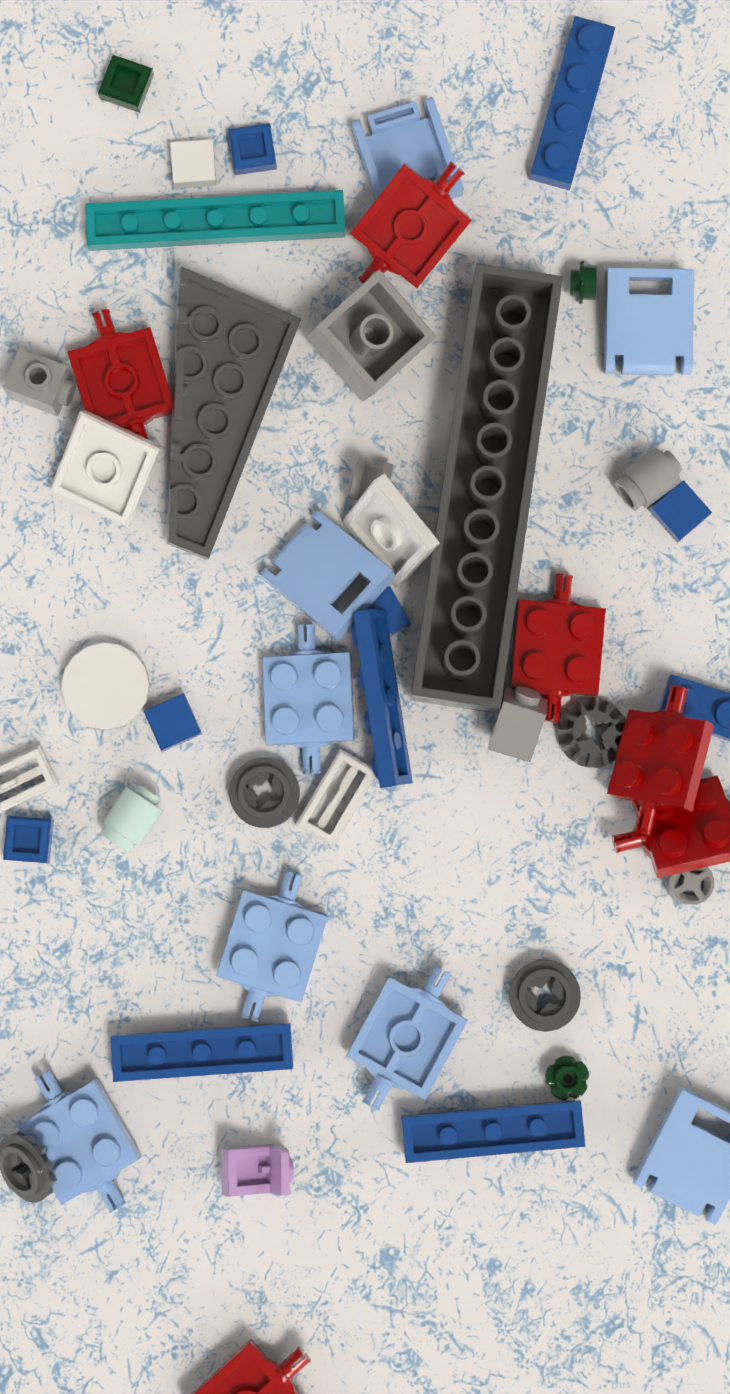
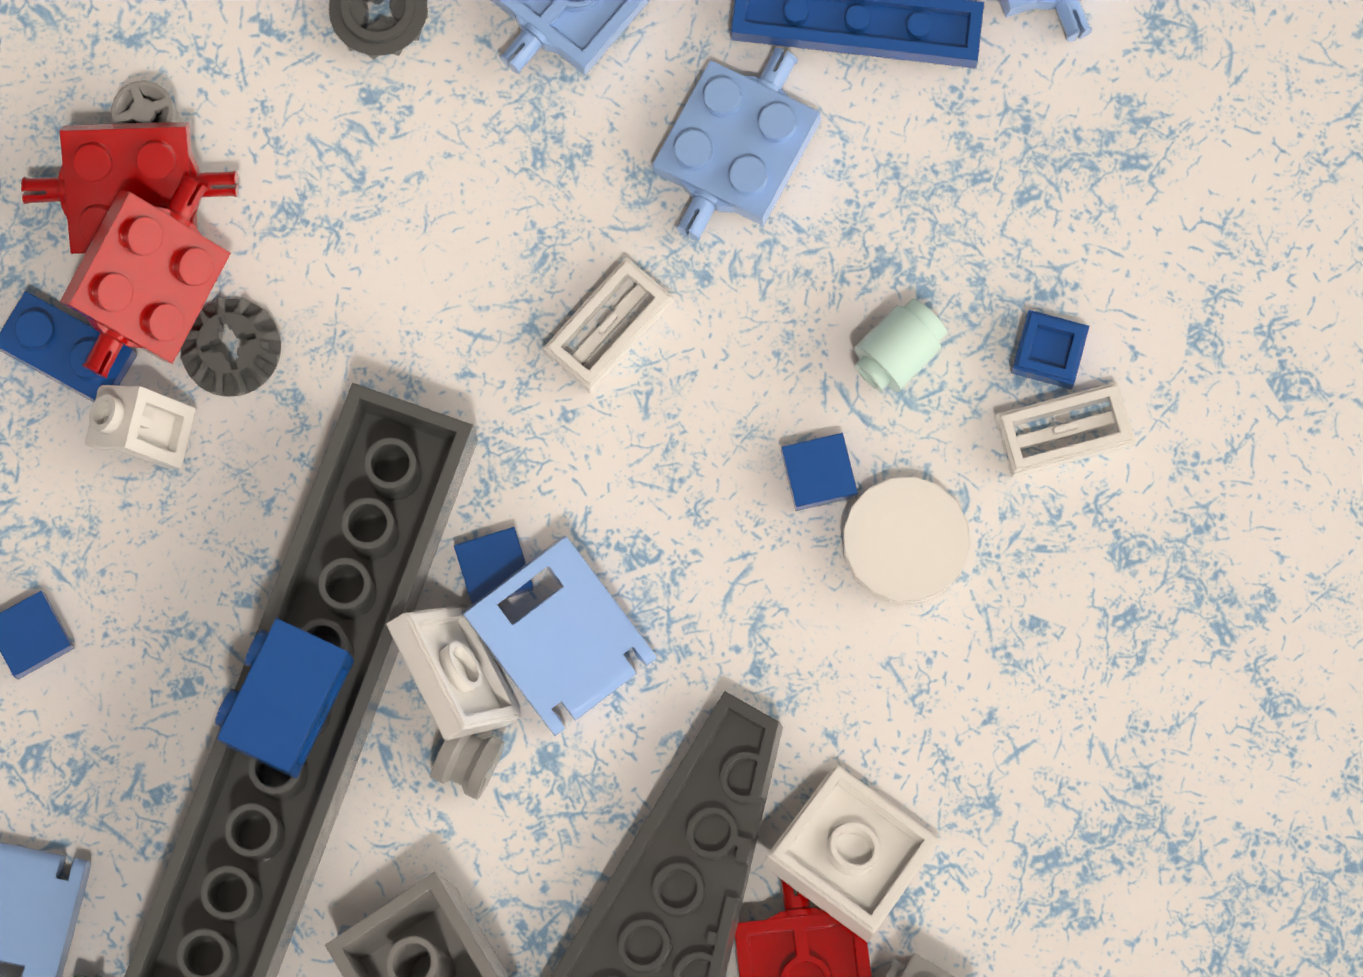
camera: 165 degrees left, 5 degrees down
dark grey gear [229,757,300,828] -> none
light blue plate [262,624,355,775] -> none
blue plate [351,609,413,788] -> none
light grey brick [488,687,548,762] -> none
red plate [509,574,606,723] -> none
light grey brick [615,448,682,511] -> none
none -> white bracket [85,385,196,469]
none -> blue brick [215,618,355,779]

